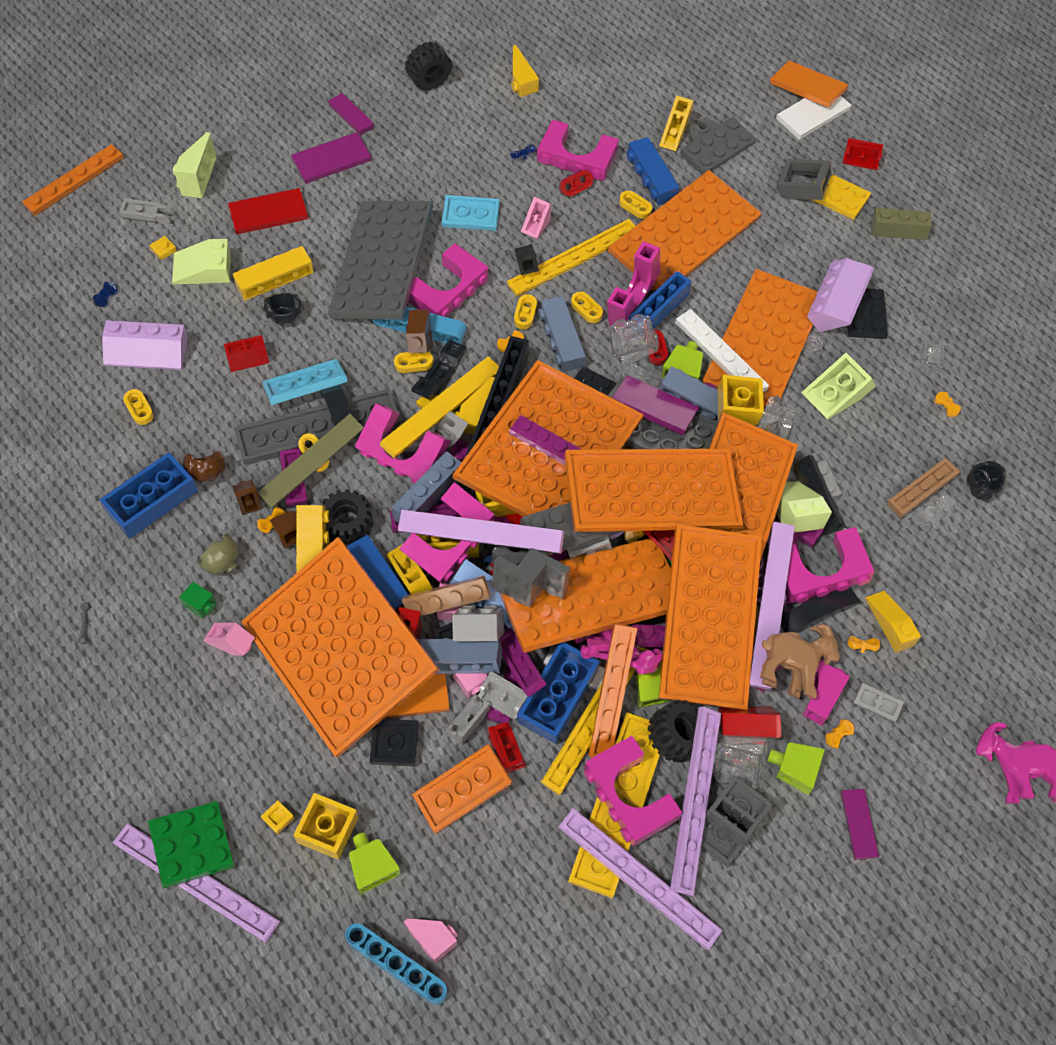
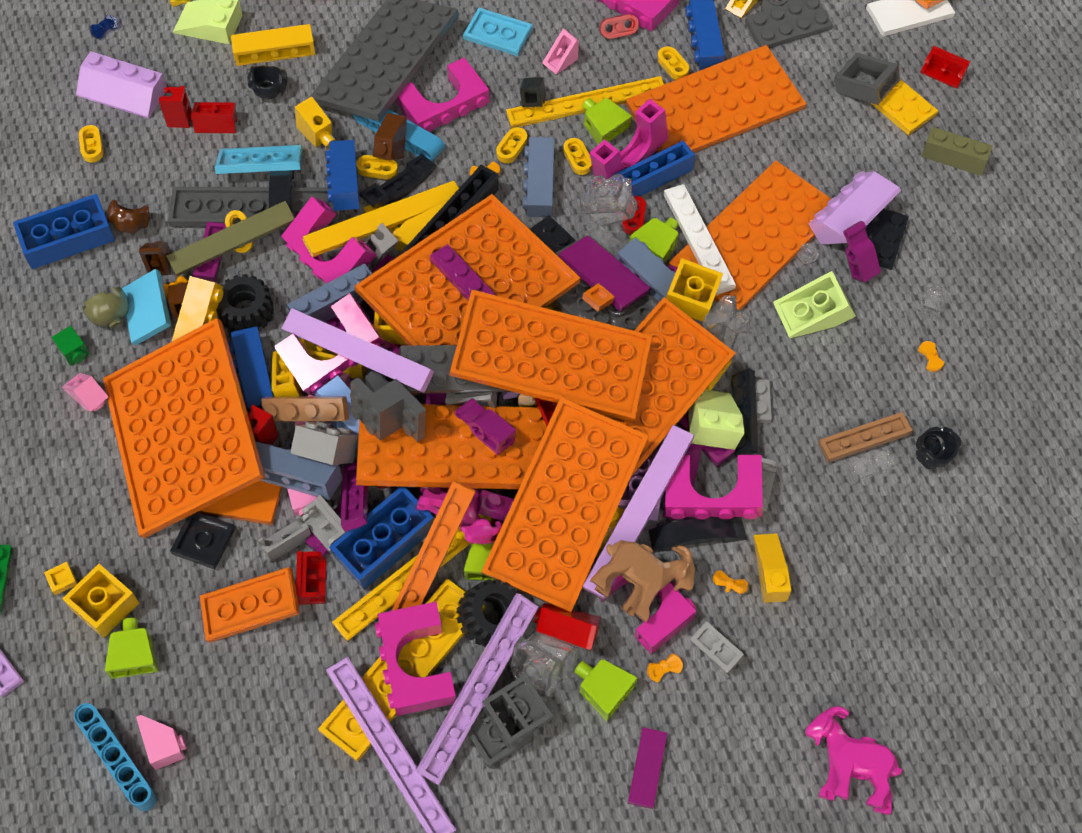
camera: 20 degrees right, 0 degrees up
none -> medium azure tile [122,269,171,345]
none -> red hinge [159,86,192,128]
none -> yellow torso [295,96,336,149]
none -> blue brick [326,140,360,211]
none -> magenta piece [455,398,516,455]
none -> lime torso [582,98,632,145]
none -> orange plate [582,283,615,312]
none -> magenta piece [843,221,881,283]

